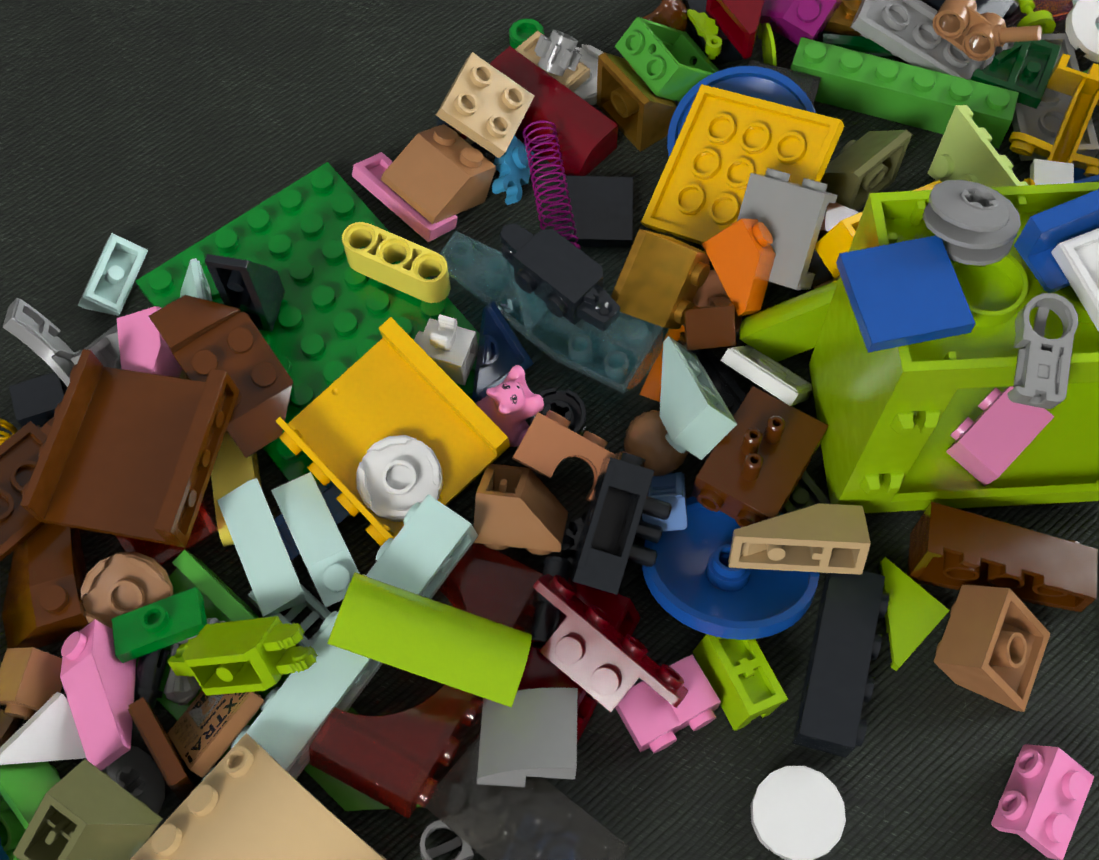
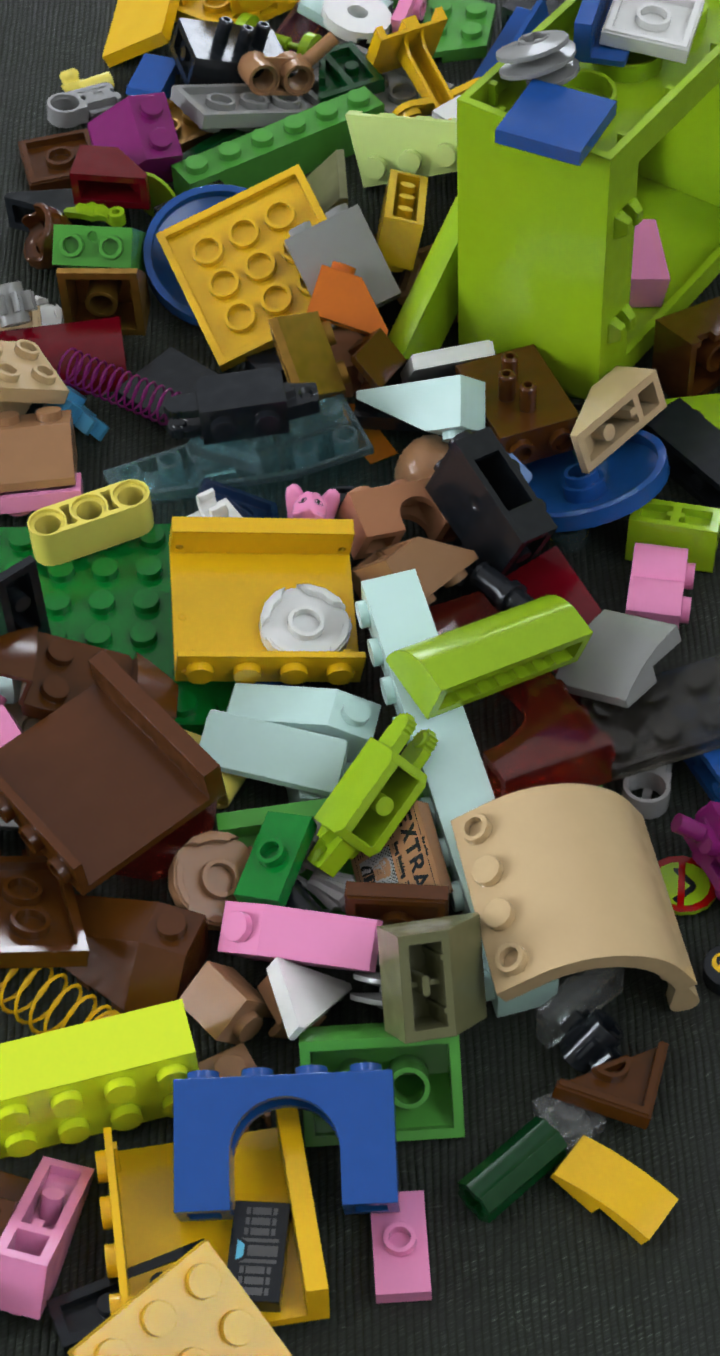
camera: 50 degrees left, 15 degrees down
bracket [533,574,688,712] -> none
light grey piece [1007,293,1078,409] -> none

